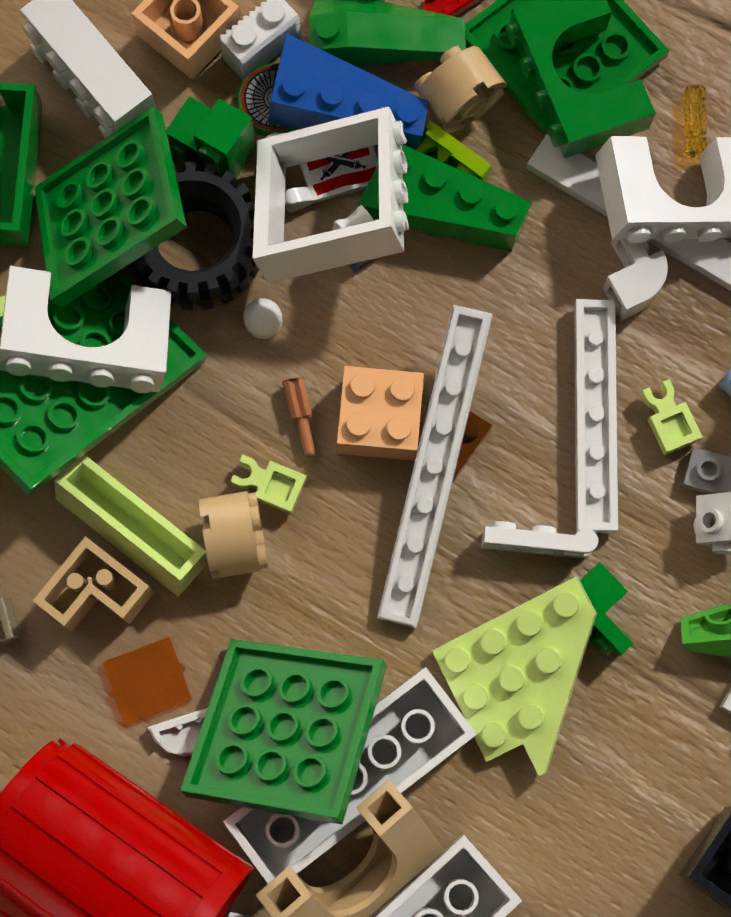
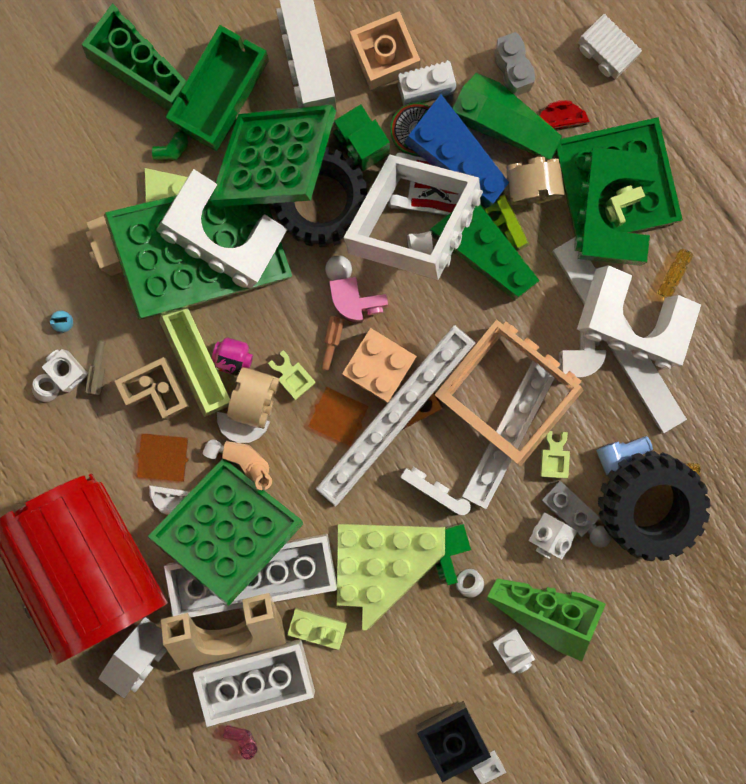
camera: 30 degrees right, 10 degrees up
none -> light nougat arm [203,439,272,490]
none -> dark pink head [212,337,253,376]
none -> white tile [217,412,270,443]
none -> yellowish green plate [288,608,347,650]
none -> clear orange piece [308,387,369,446]
none -> bright pink brick [329,277,388,322]
none -> light nougat window [435,319,584,466]
none -> white piece [456,569,484,597]
none -> yellowish green bracket [605,185,645,227]

